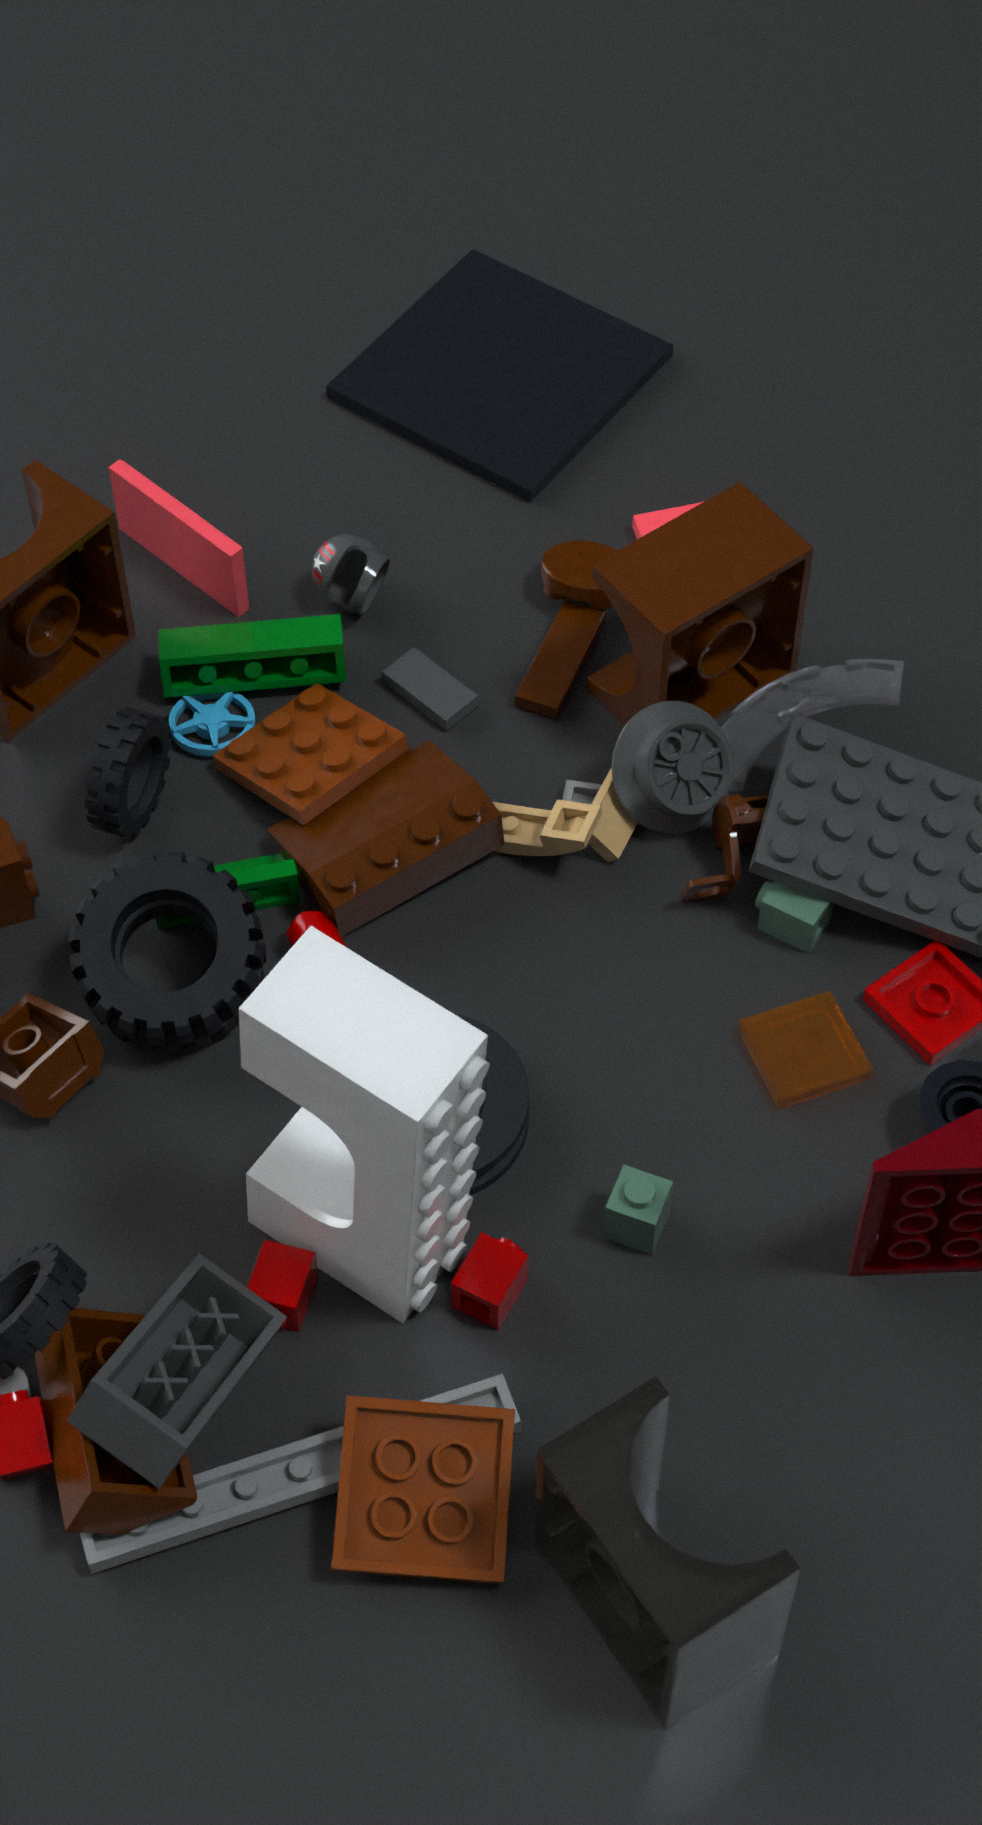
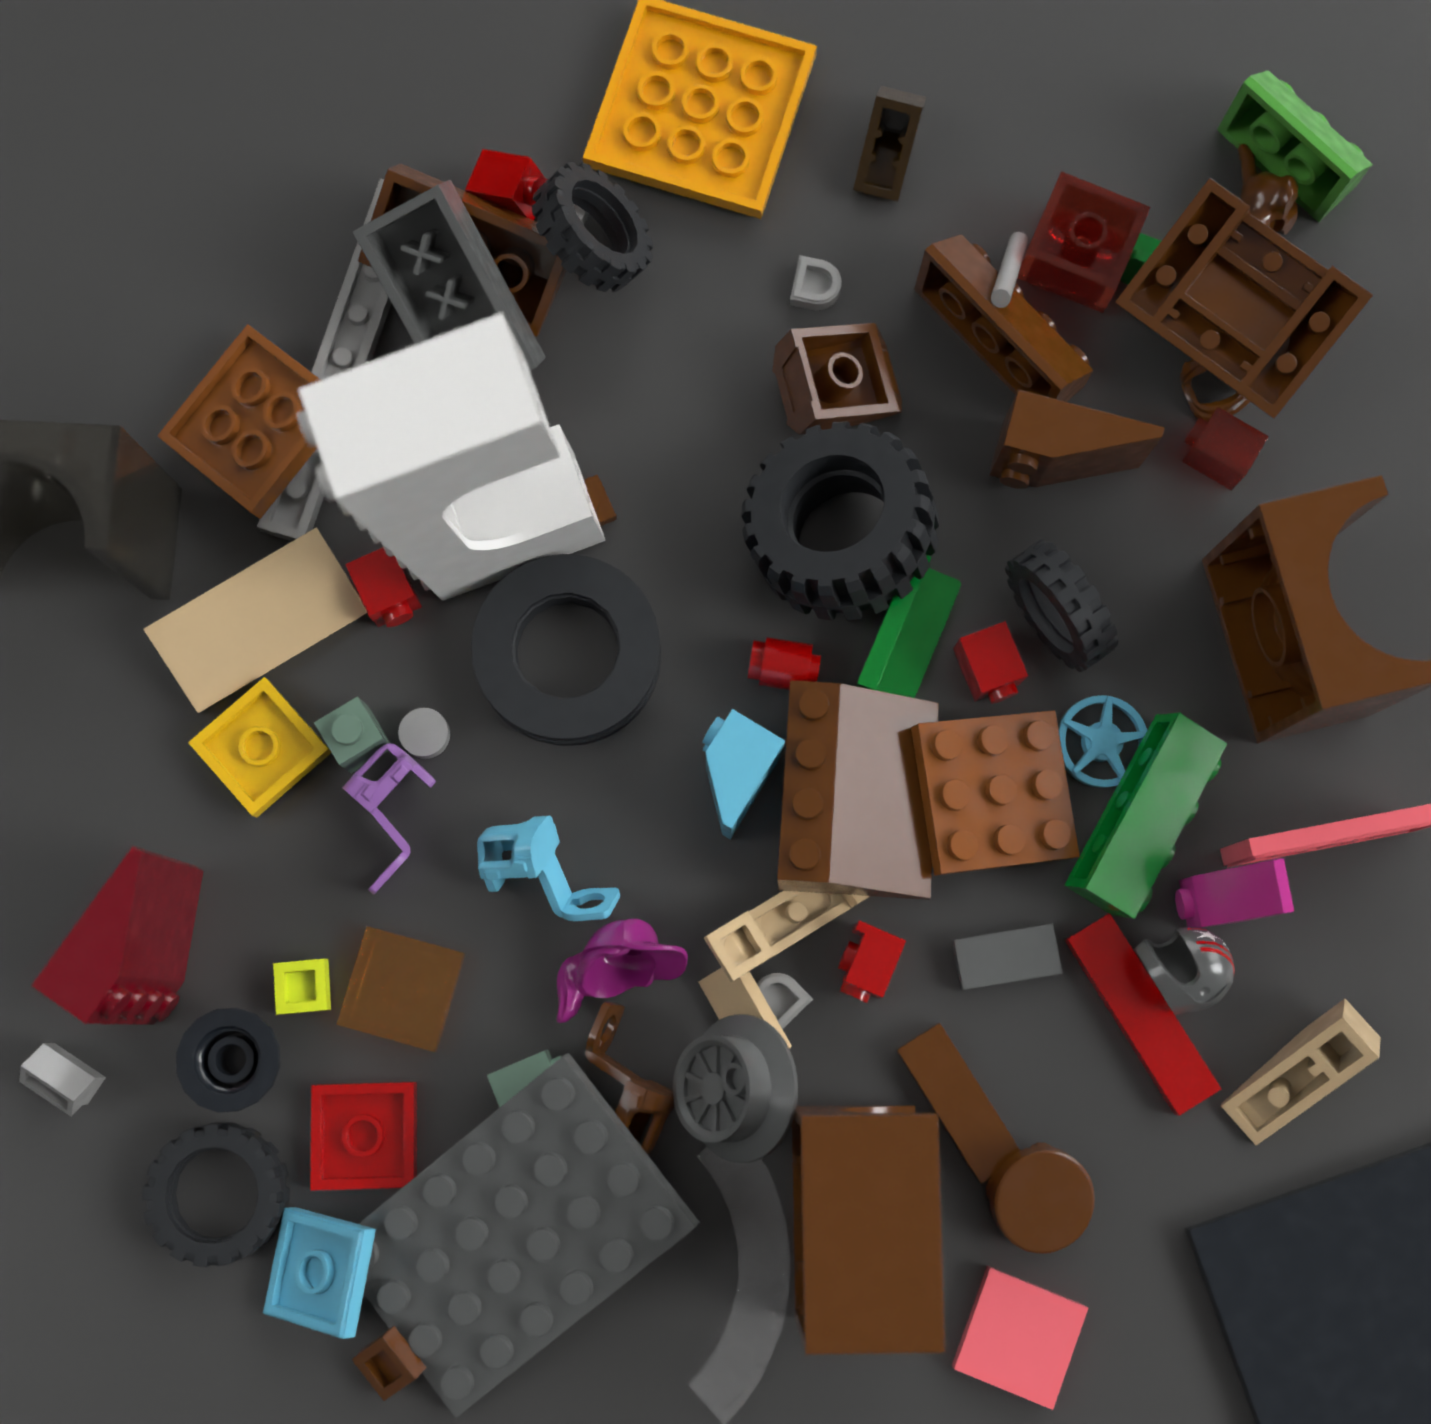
camera: 125 degrees right, 25 degrees up
none -> tan tile [143,527,367,713]
none -> yellow plate [188,677,332,818]
none -> neon yellow plate [273,959,331,1015]
none -> medium lavender piece [342,743,436,895]
none -> light grey tile [398,708,450,759]
none -> medium azure piece [477,815,620,921]
none -> magenta hair [556,918,688,1023]
none -> medium azure slope [702,709,785,840]
none -> red brick [838,920,906,1003]
none -> red brick [953,621,1028,704]
none -> red tile [1065,913,1221,1116]
none -> dark pink slope [1175,858,1294,928]
none -> tan slope [1221,999,1381,1146]

